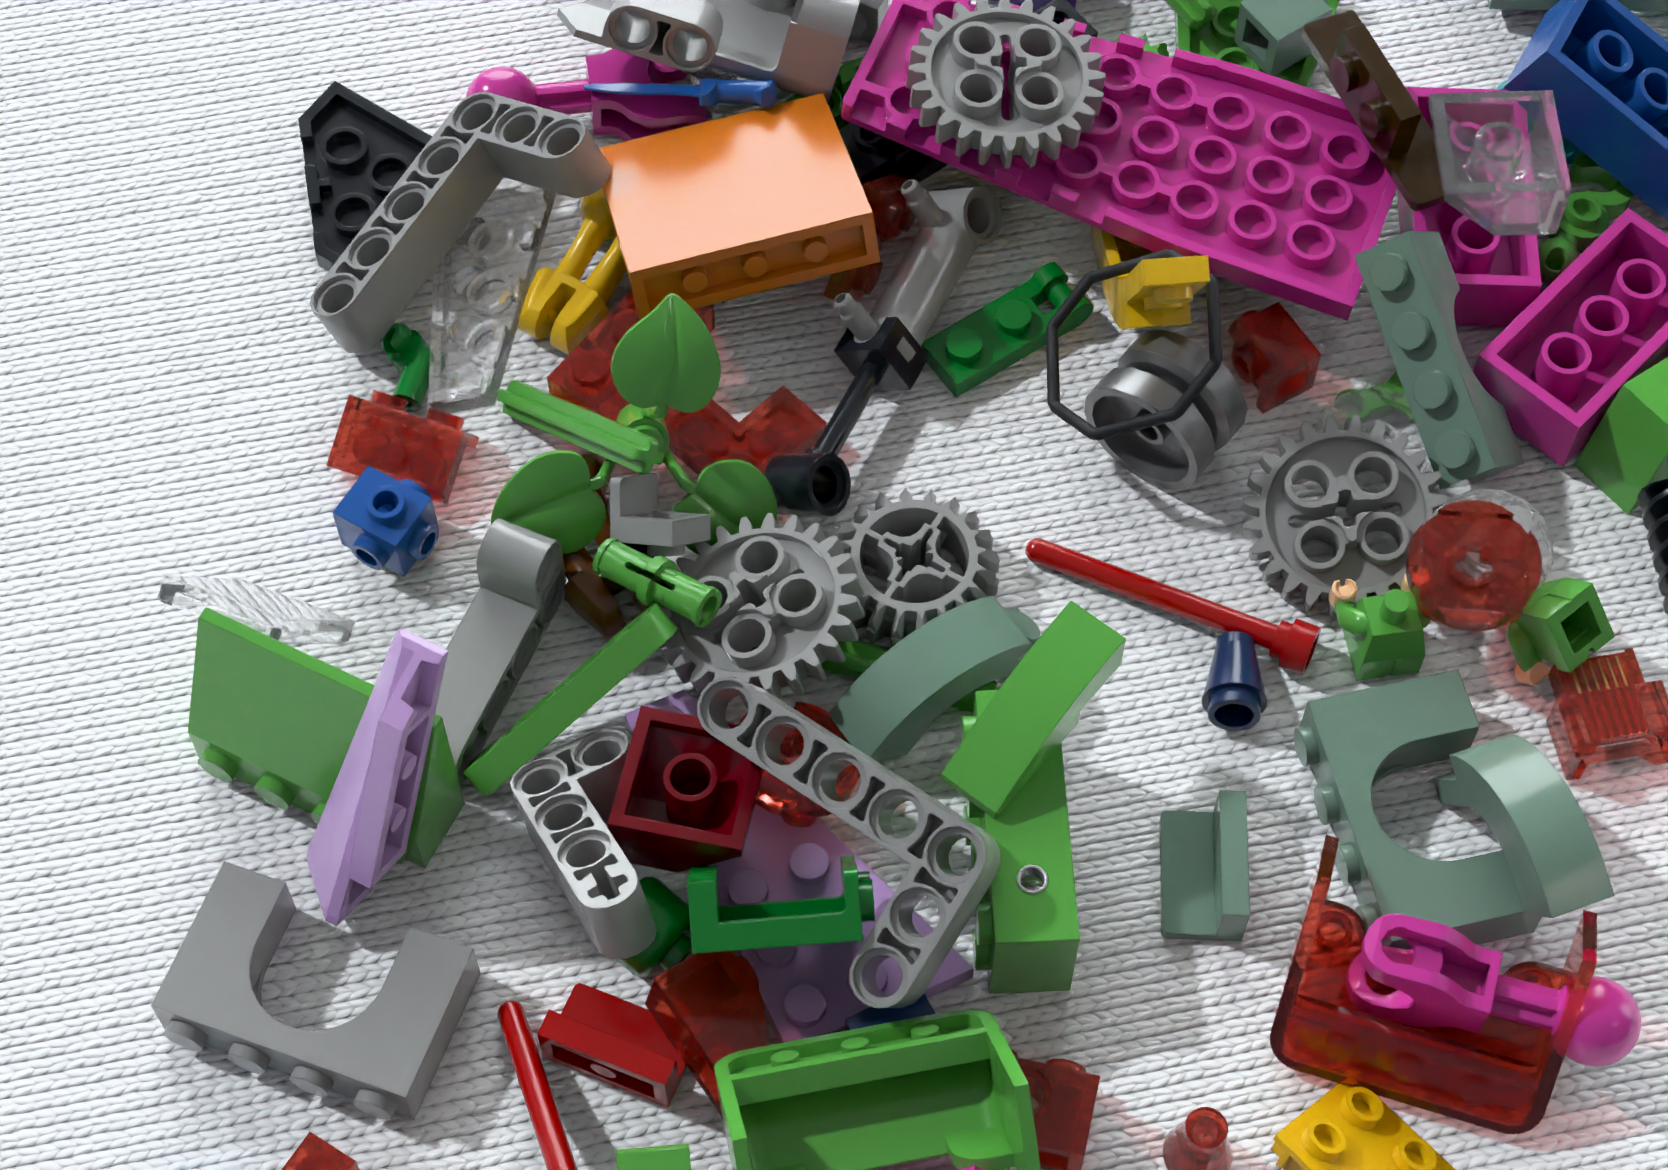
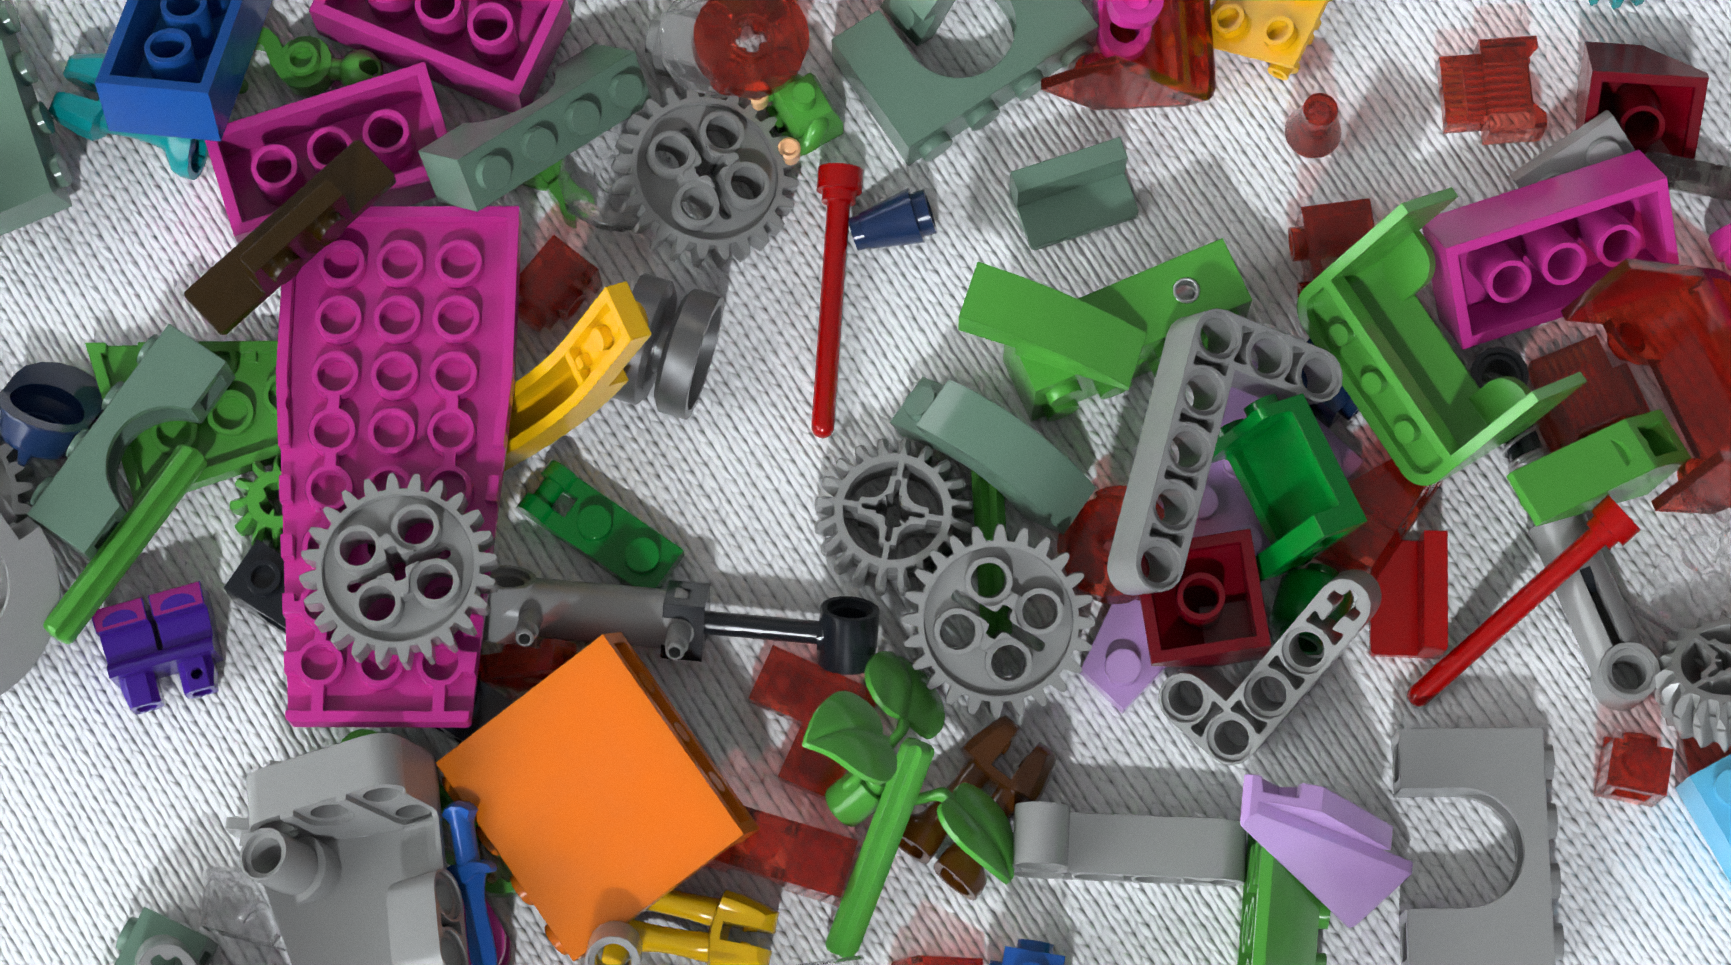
camera: 110 degrees left, 15 degrees up
bright green beam [462,603,678,797] -> none
bright green pin [592,537,722,627] -> none
light grey bracket [607,473,711,557] -> none
black piece [1046,249,1223,441] -> none
clear slope [1428,90,1572,236] -> none

